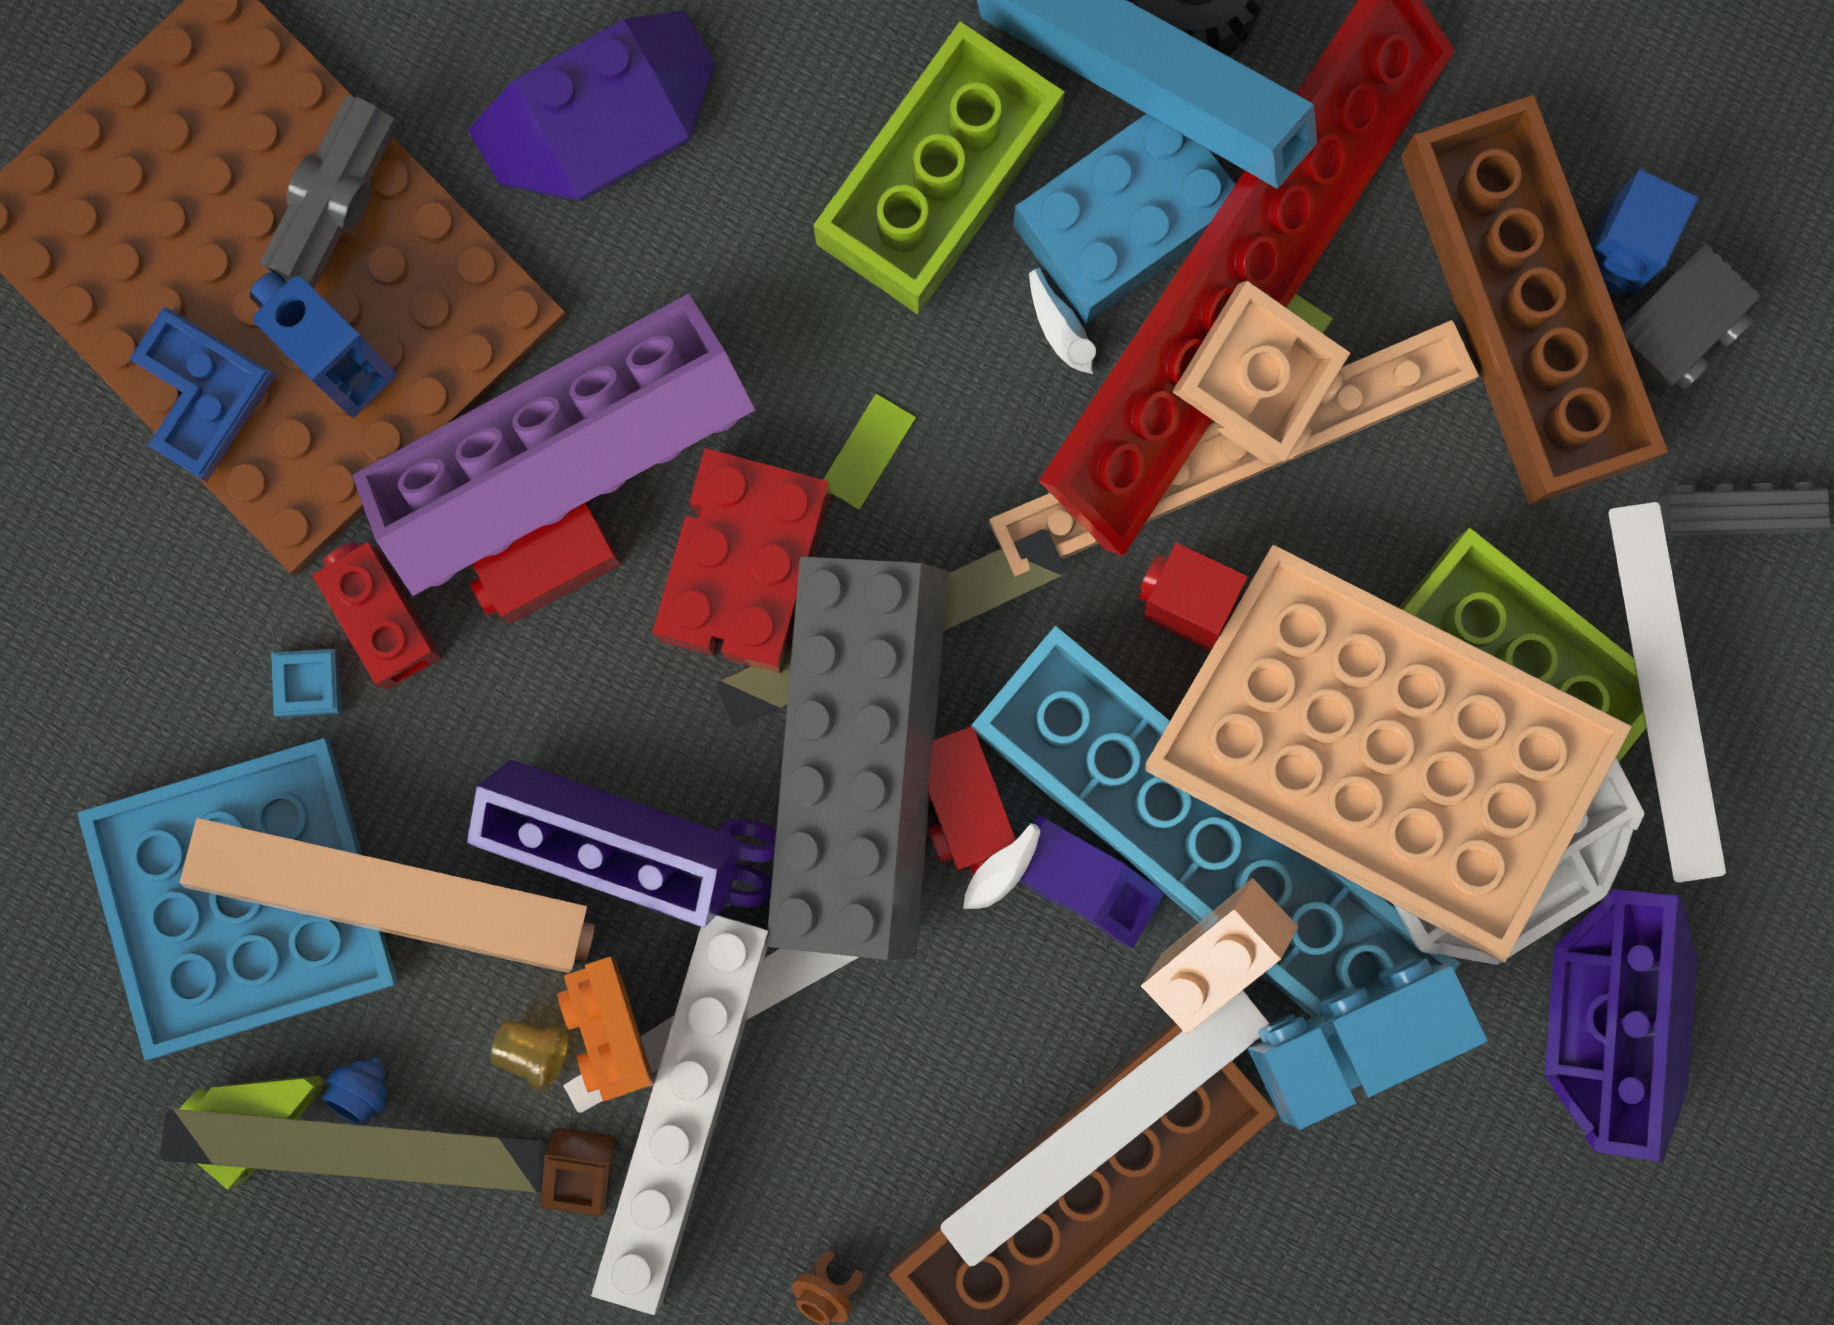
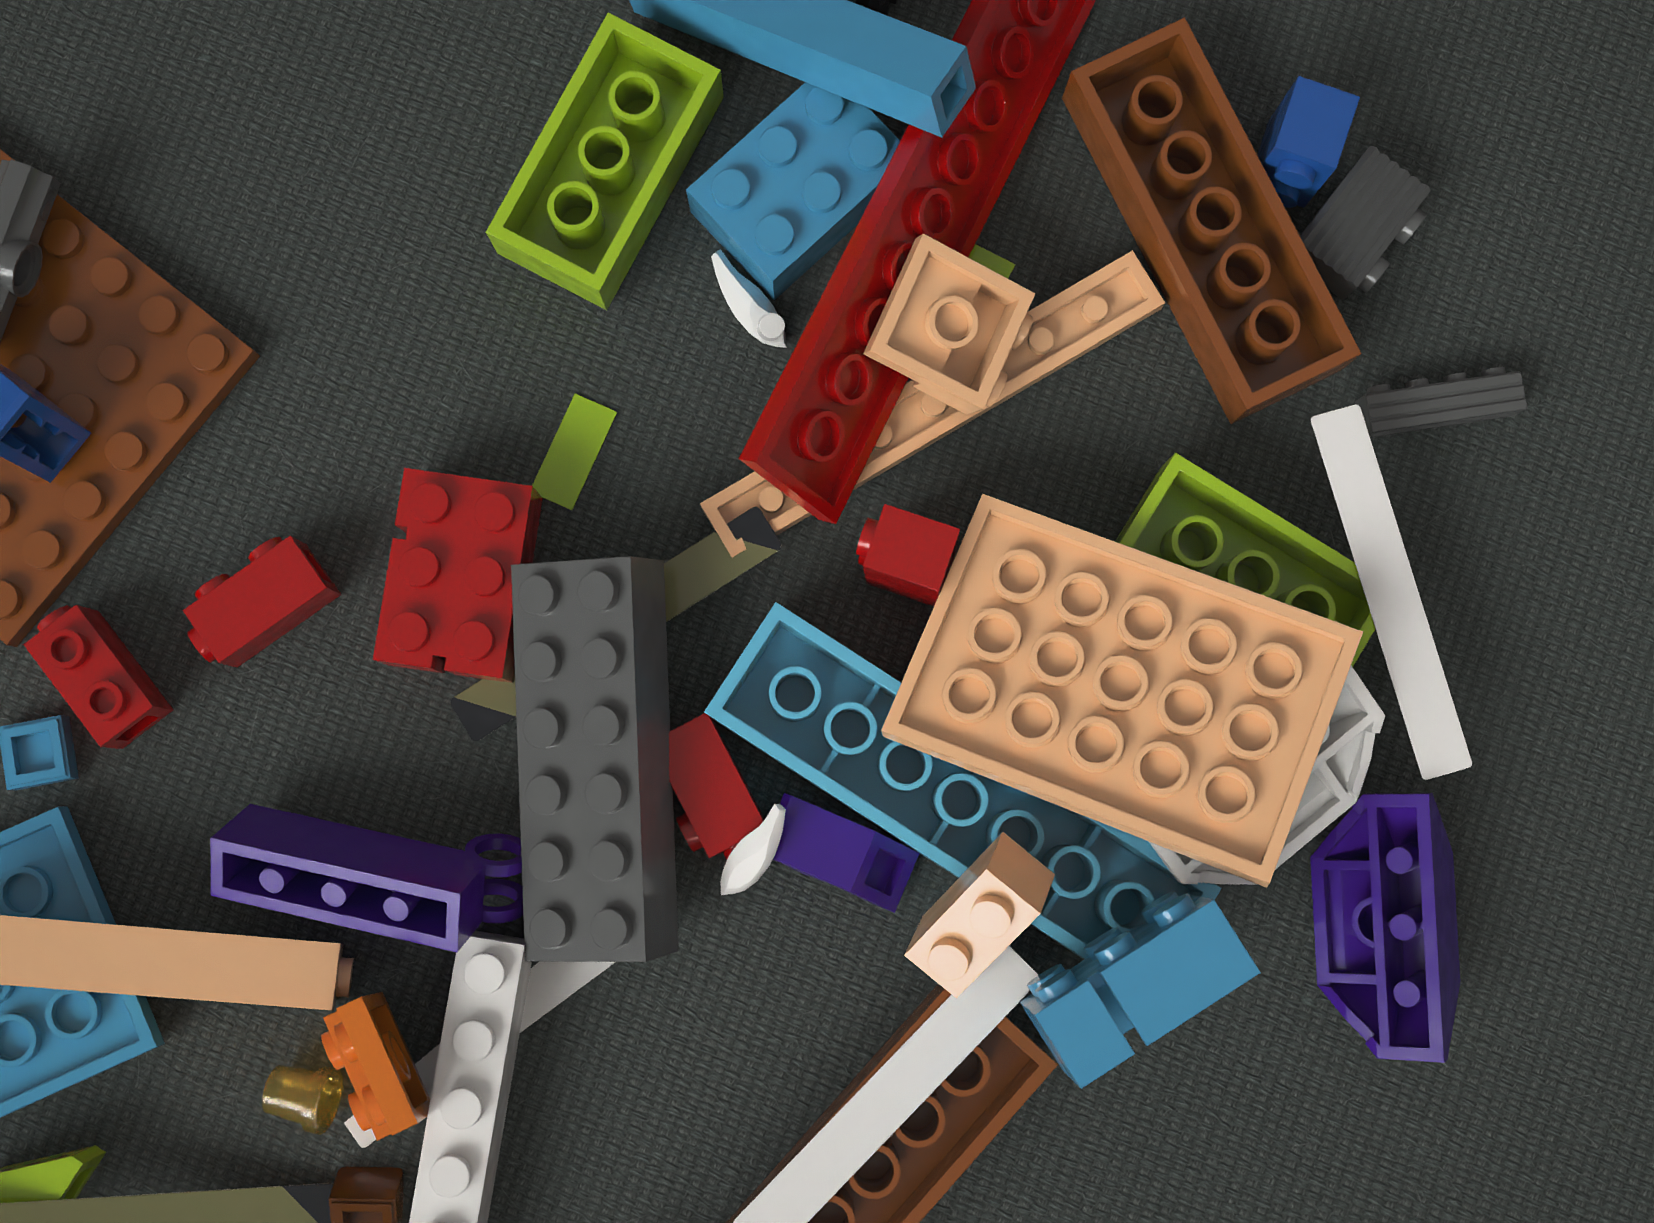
camera: 15 degrees left, 0 degrees up
blue plate [321,1057,387,1126] -> none
medium lavender brick [352,293,755,596] -> none
dark purple wedge [468,10,716,202] -> none

